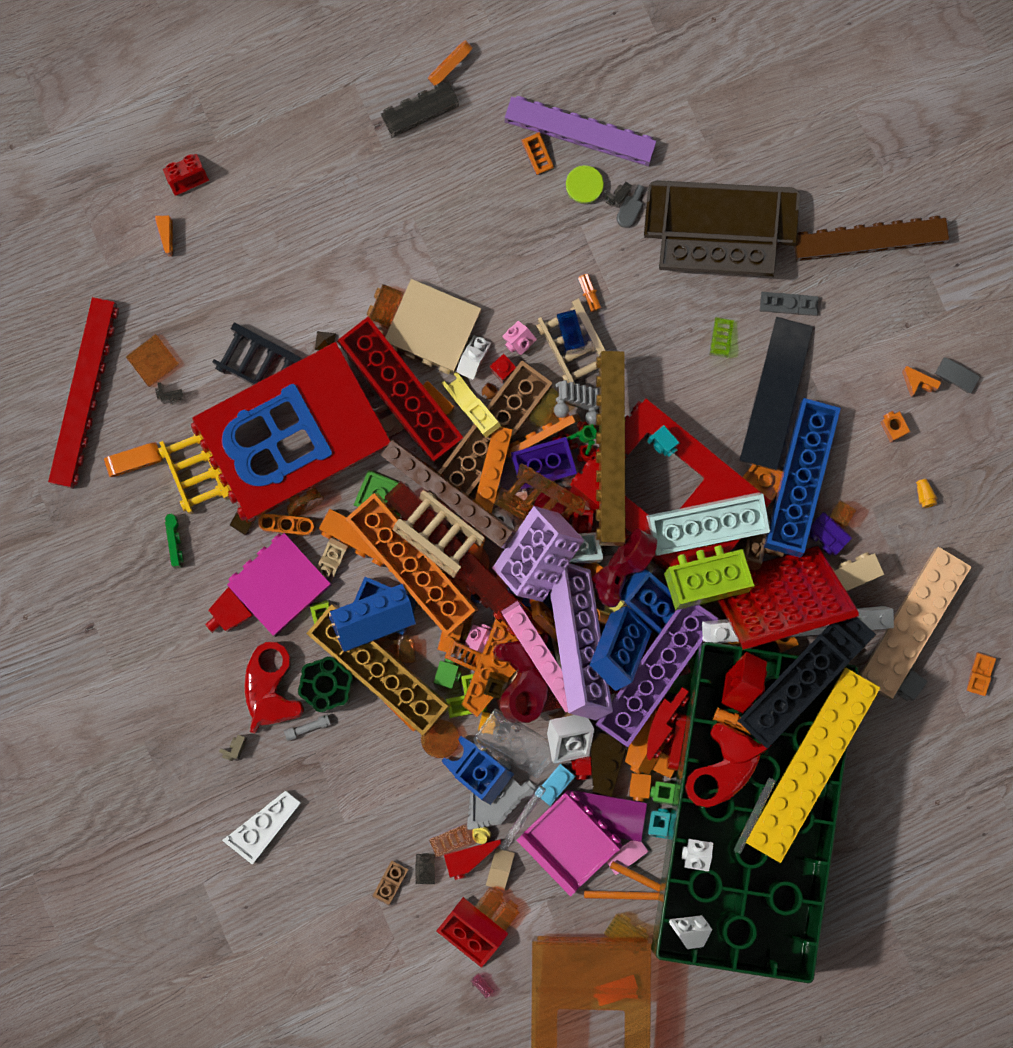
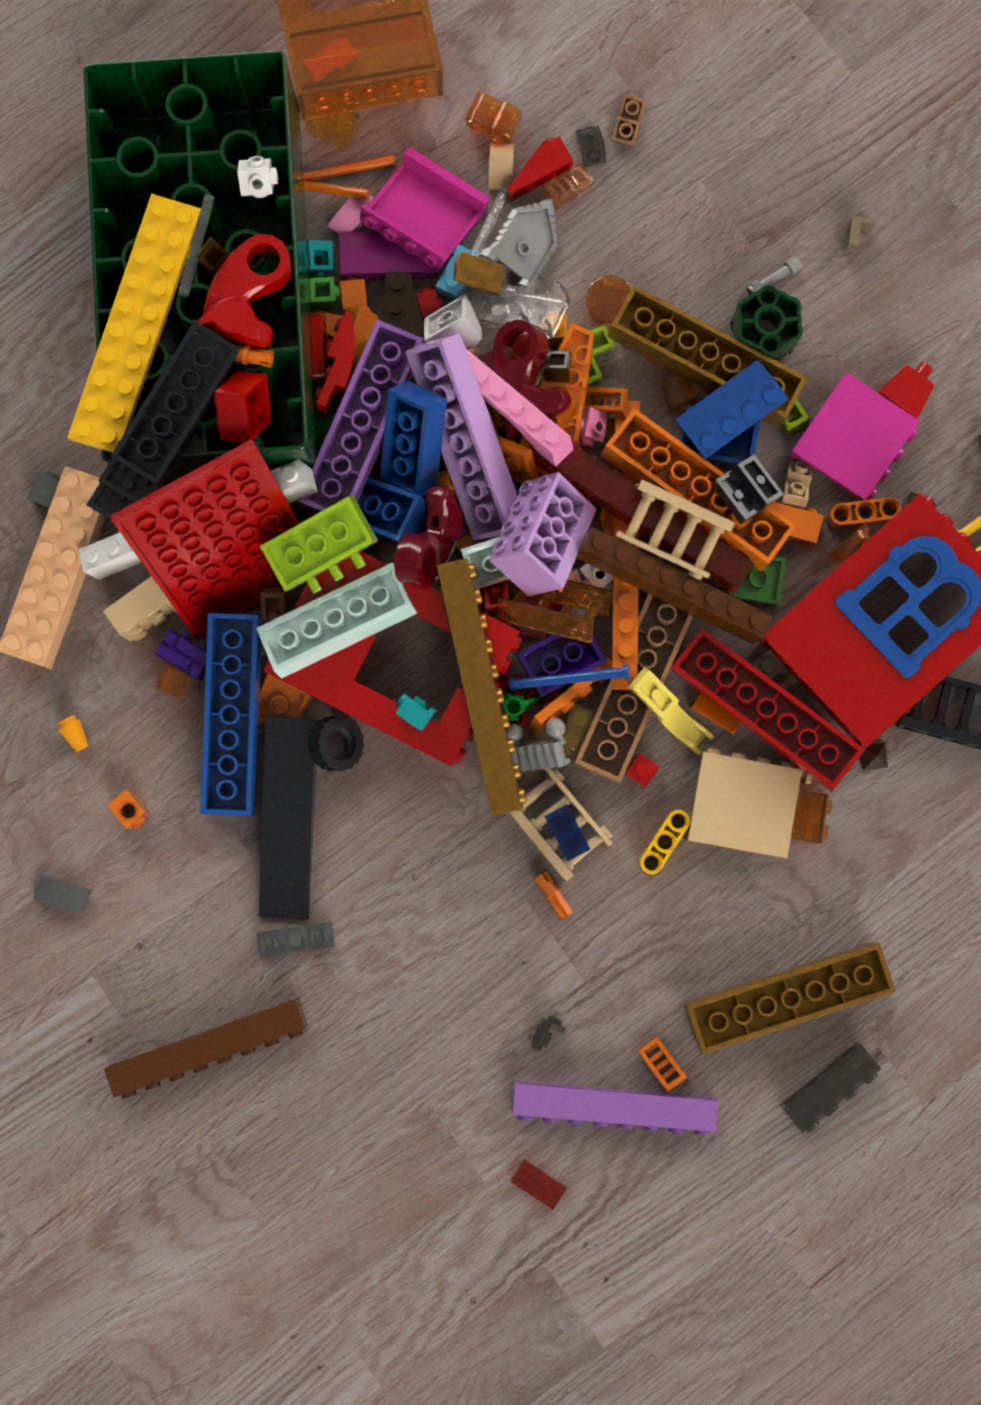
camera: 170 degrees right, 0 degrees up
white wing [222,791,301,864] -> none
red animal [245,642,304,734] -> none
orange beam [428,40,473,86] -> none
bright green brick [434,658,461,689] -> none
red slope [436,897,509,968] -> none
blue brick [442,736,514,805] -> none
white slope [456,335,491,380] -> none
clear pink pin [470,973,495,999] -> none
light yellow plate [472,827,491,844] -> none
dark orange hinge [482,383,498,400] -> none
bright pink brick [502,321,537,355] -> none
lime tile [566,165,604,204] -> none
dark grey piece [616,185,645,228] -> none
dark brown slope [644,180,800,277] -> none
white slope [669,915,712,949] -> none
clear neon green slope [709,317,734,358] -> none
orange slope [902,366,941,397] -> none
none -> dark brown slope [195,237,229,275]
none -> black tyre [308,716,364,771]
none -> pearl gold slope [453,251,505,296]
none -> blue bar [509,664,630,692]
none -> clear red plate [511,1159,567,1210]
none -> yellow beam [639,810,690,874]
none -> pearl gold brick [684,942,896,1054]
none -> black slope [711,454,784,524]

